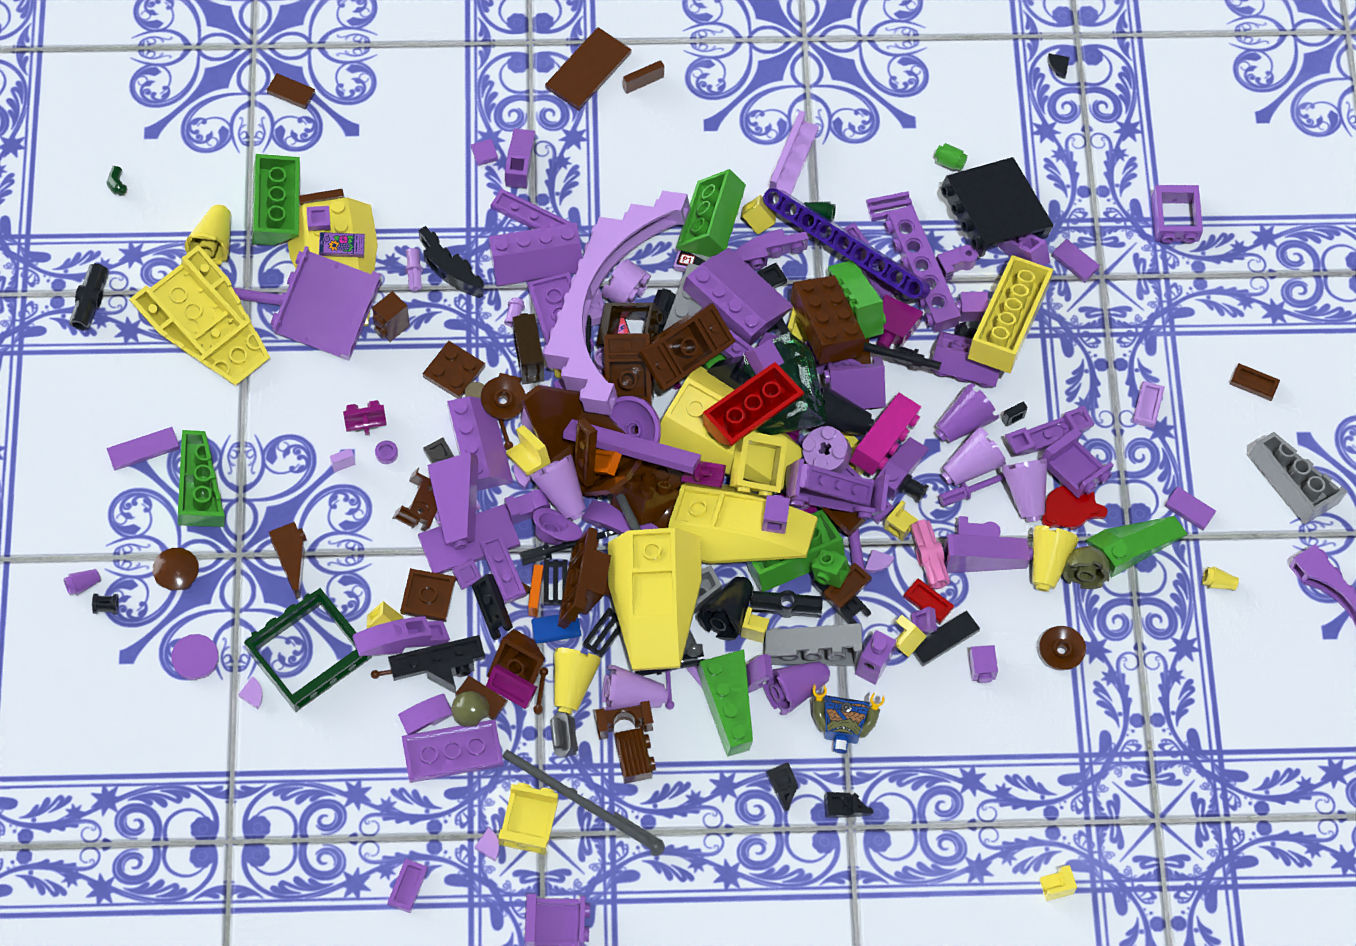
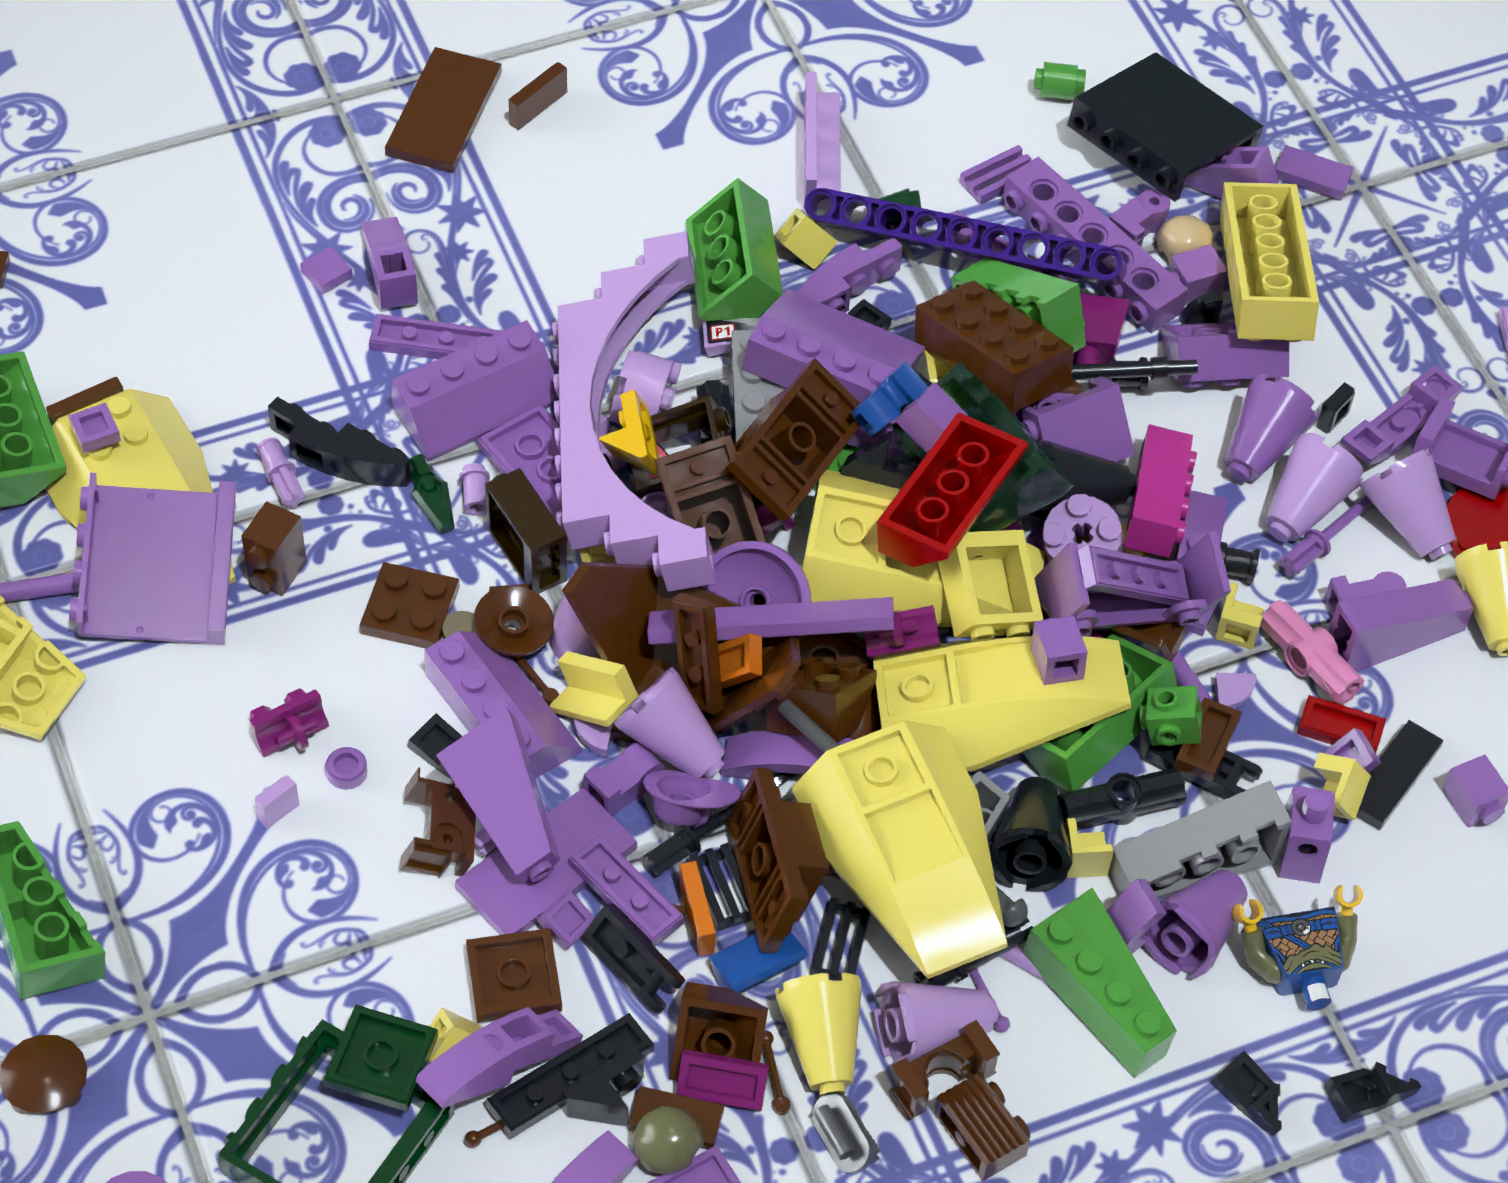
camera: 20 degrees left, 10 degrees down
reddish brown slope [269,521,307,600] -> none
tile [319,232,365,258] -> none
medium lavender window [1152,185,1203,243] -> none
none -> dark green tile [323,1004,438,1112]
none -> dark green piece [410,454,455,534]
none -> yellow slope [599,390,659,475]
none -> blue leg [850,361,928,437]
none -> tan hair [1157,215,1213,265]

